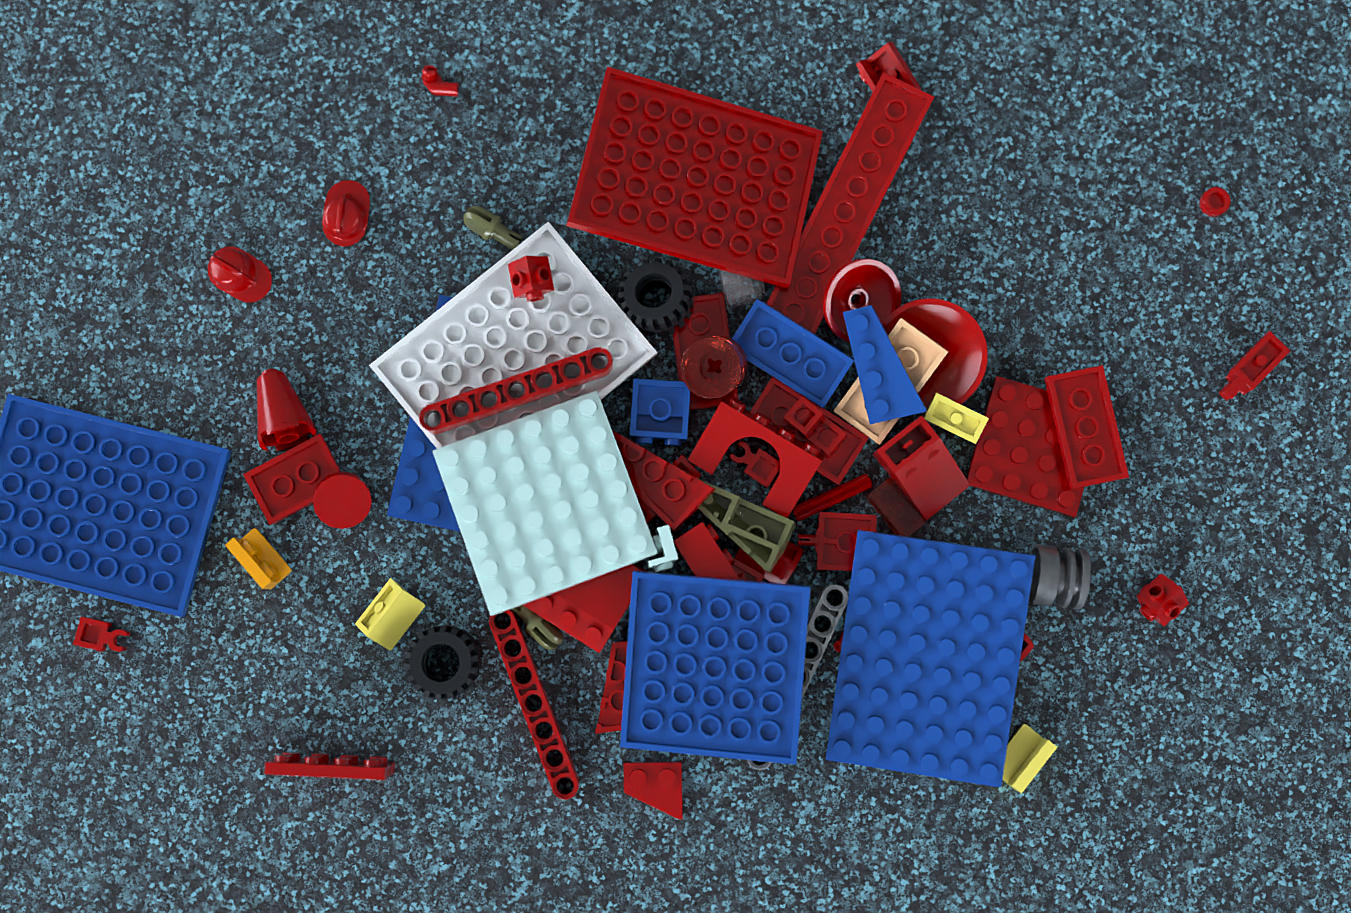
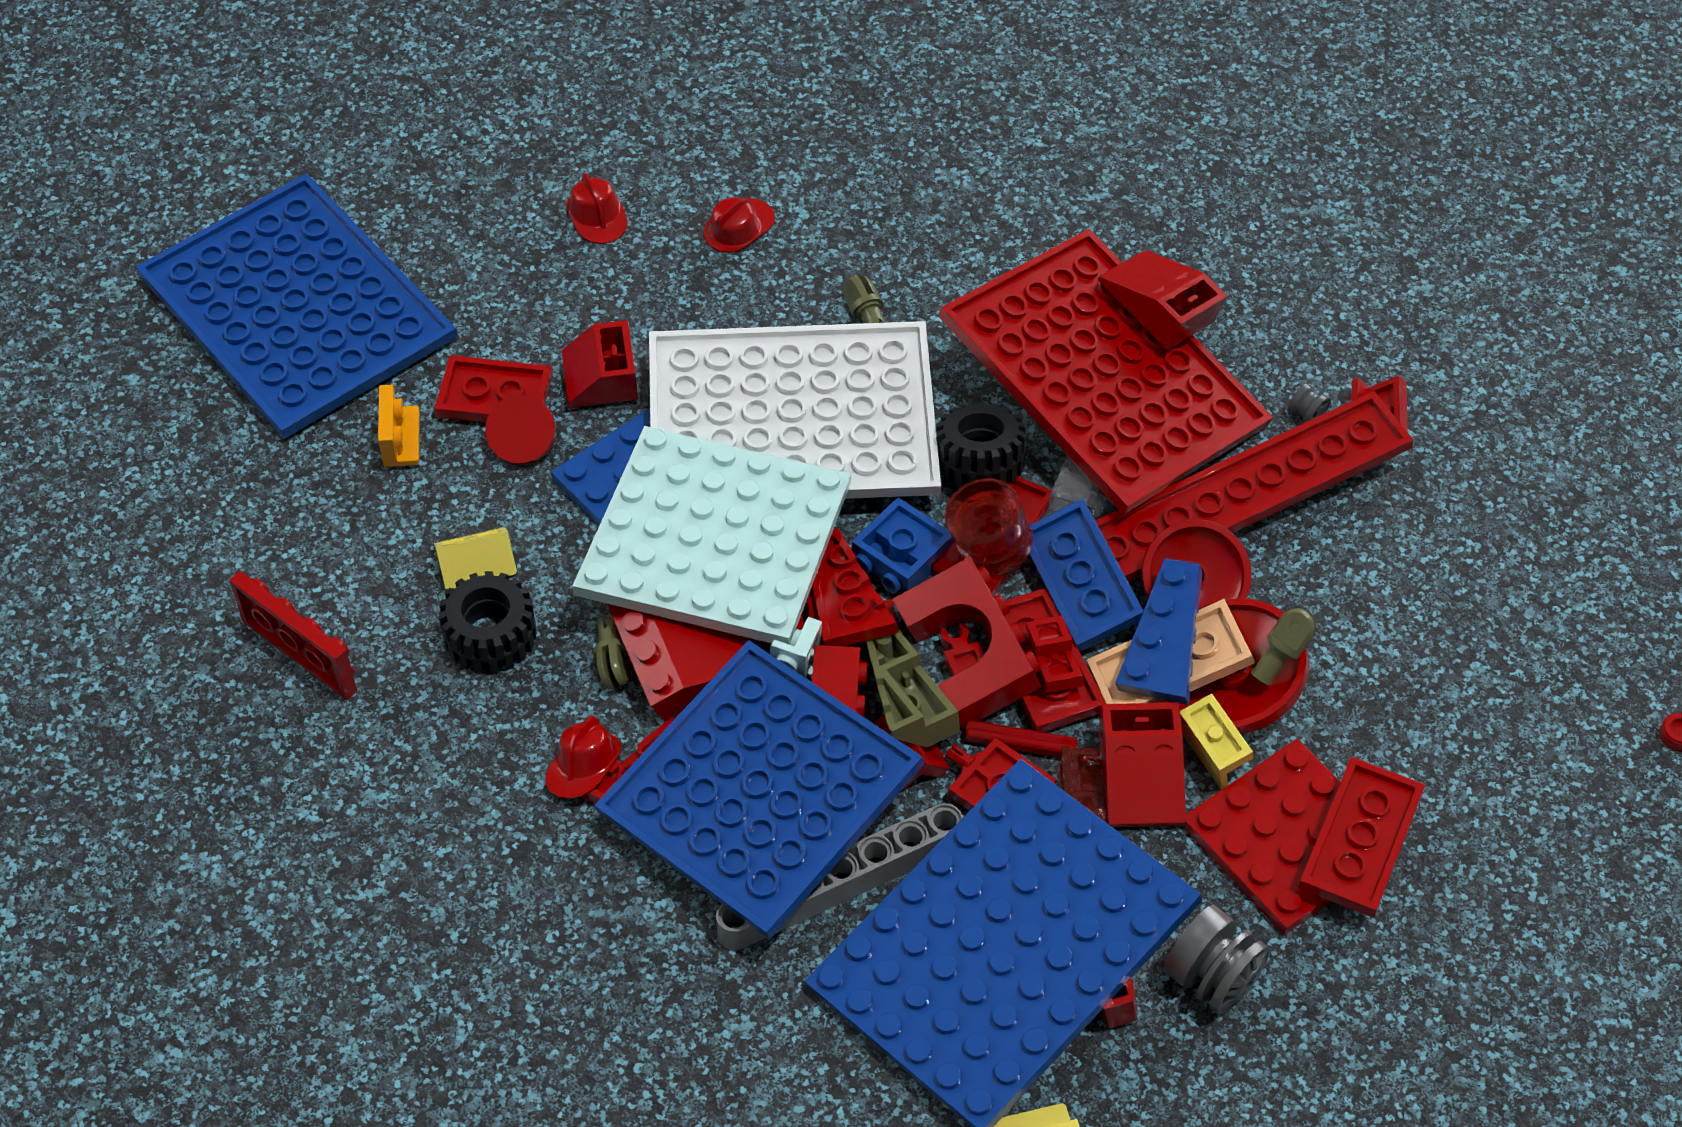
camera: 40 degrees right, 30 degrees down
red plate [73,616,131,652] -> none
red cone [257,368,316,451] -> none
red beam [419,347,613,434] -> none
red arm [421,65,459,97] -> none
red beam [489,609,580,800] -> none
red brick [508,256,554,302] -> none
red wing [623,761,682,819] -> none
red brick [1136,573,1189,627] -> none
red hinge [1218,331,1291,401] -> none
none -> red piece [546,715,621,799]
none -> red slope [562,320,638,408]
none -> red slope [1097,250,1228,350]
none -> olive arm [1251,608,1316,686]
none -> dark grey wheel [1287,383,1331,423]

